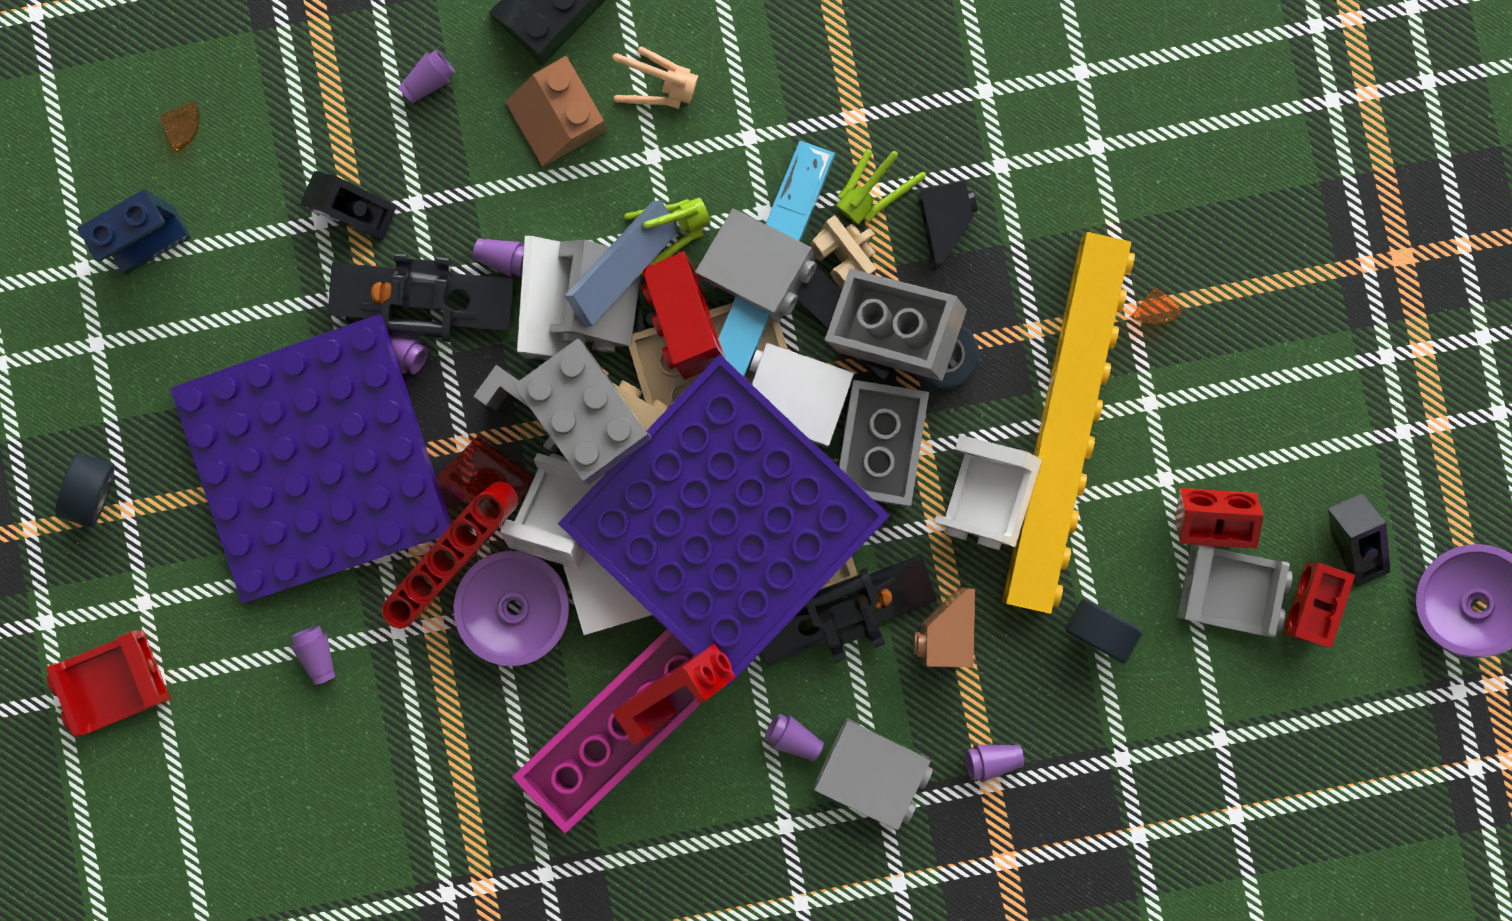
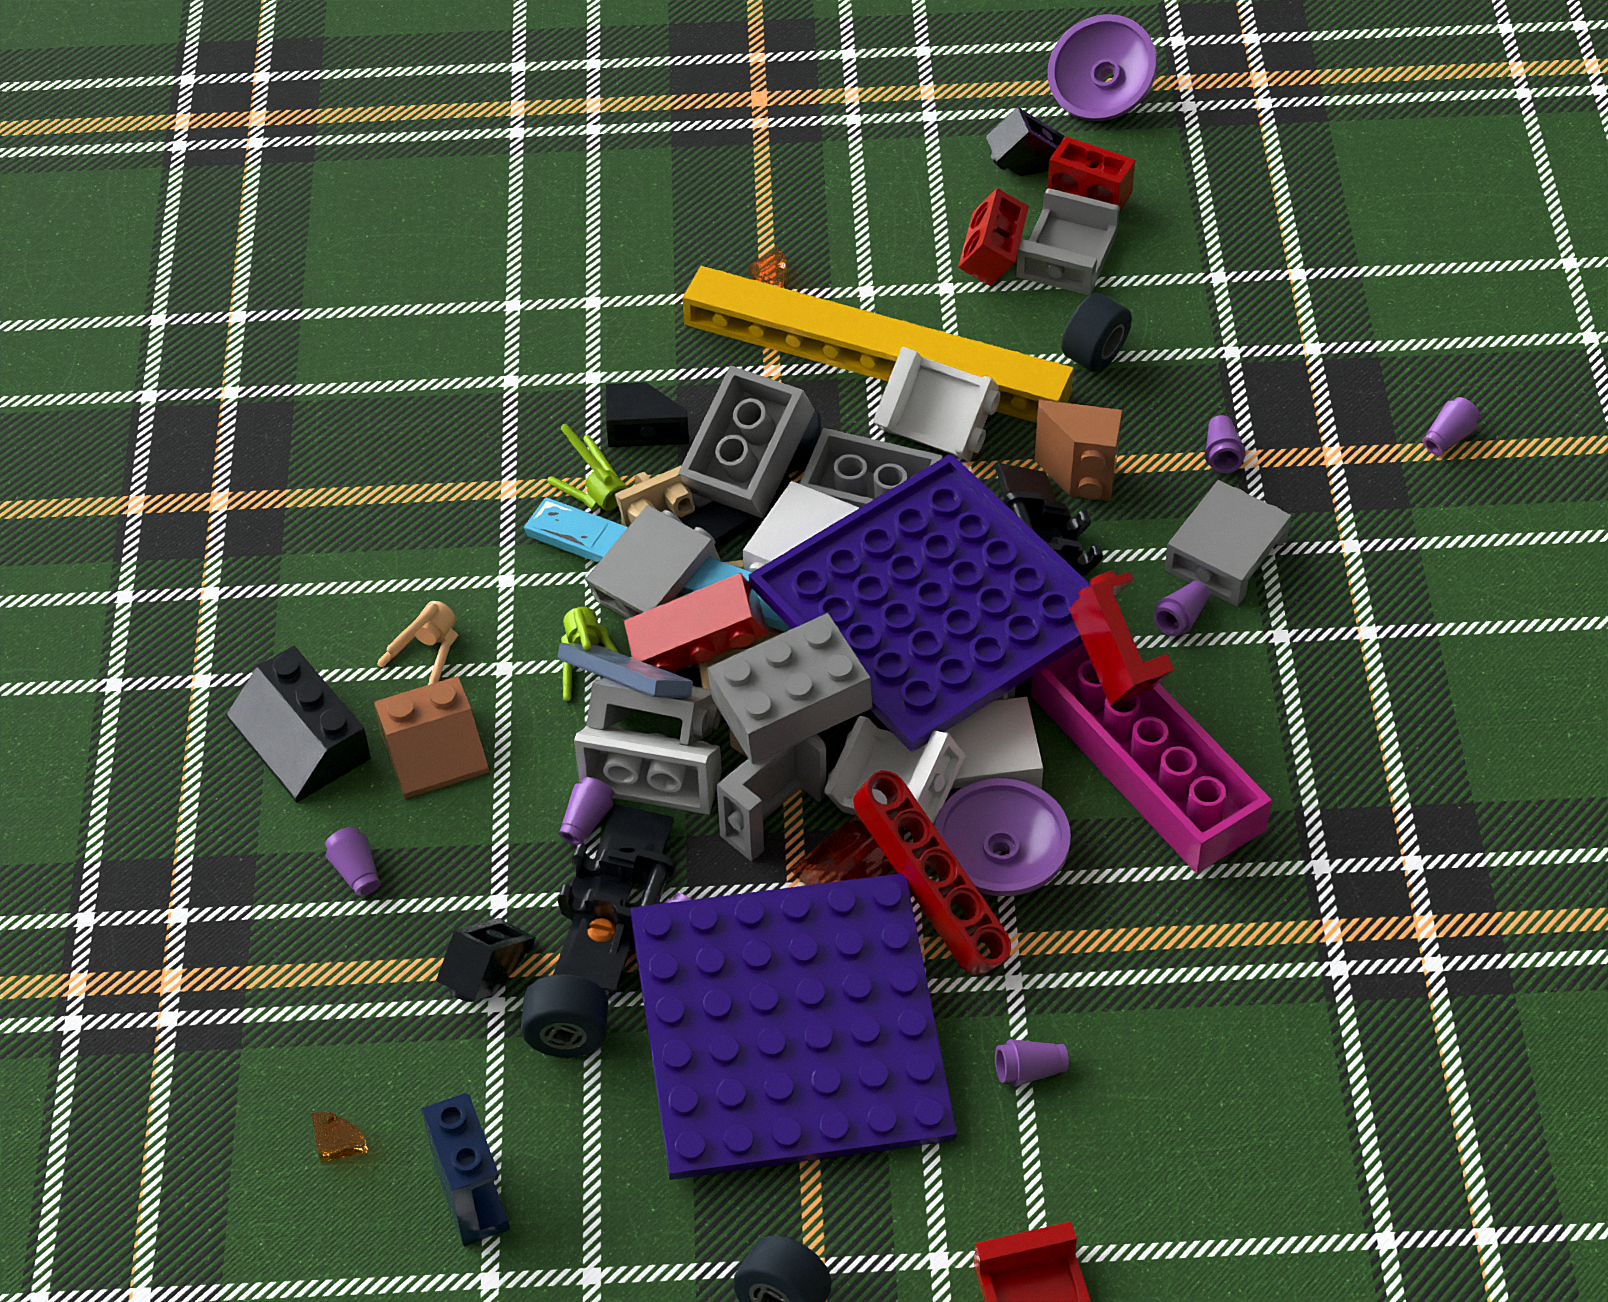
camera: 80 degrees left, 35 degrees down
none -> black wheel [521,974,608,1058]

